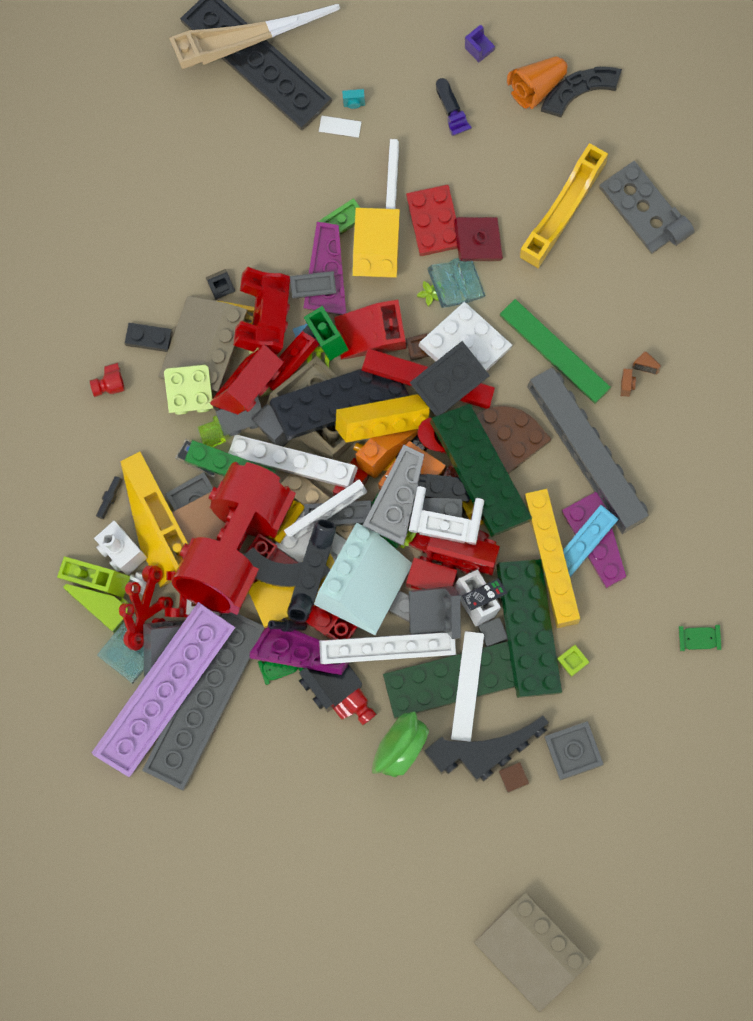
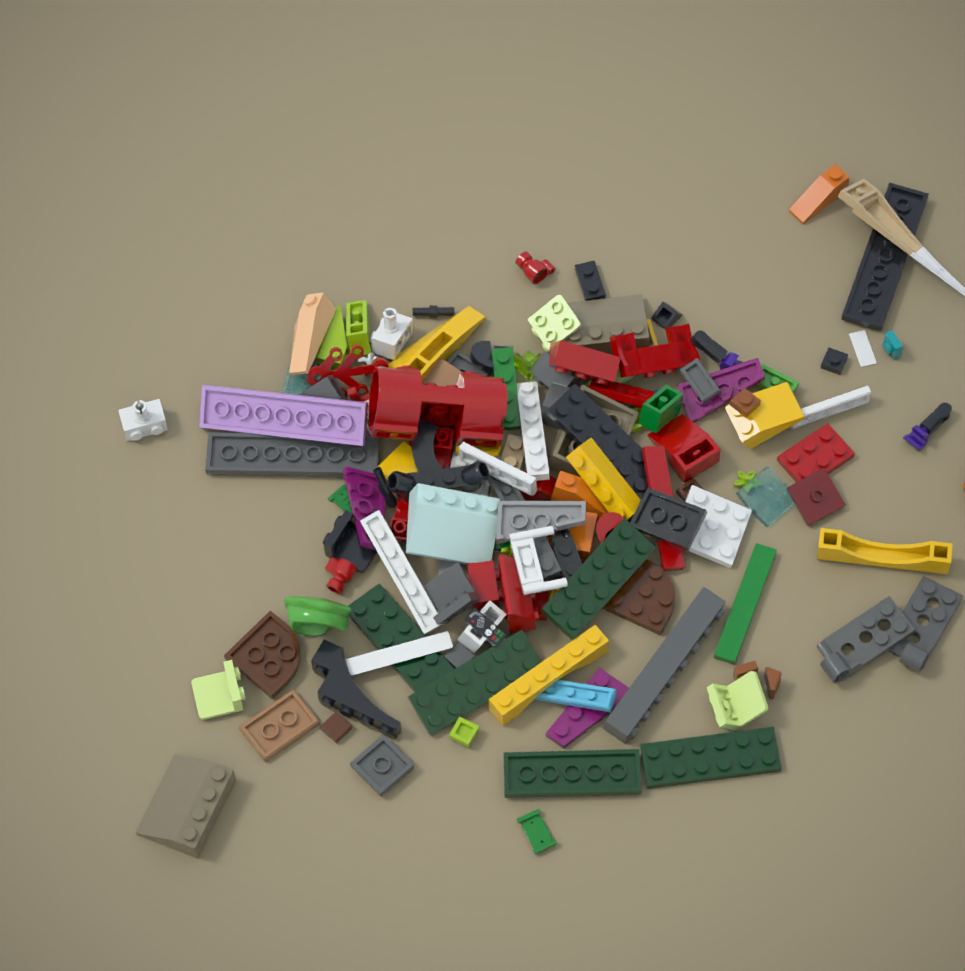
camera: 60 degrees right, 15 degrees down
none -> white brick [118,399,168,441]
none -> yellowish green bracket [191,660,246,720]
none -> reddish brown plate [224,611,300,699]
none -> medium nougat tile [239,689,320,762]
none -> light nougat wedge [289,293,336,375]
none -> black tile [470,341,494,373]
none -> dark green plate [504,749,641,798]
none -> dark green plate [640,727,782,789]
none -> black piece [691,330,743,370]
none -> yellowish green bracket [707,671,768,730]
none -> dark orange plate [730,388,761,417]
none -> orange slope [789,164,850,224]
none -> dark grey hinge [817,596,916,683]
none -> black plate [821,347,848,375]

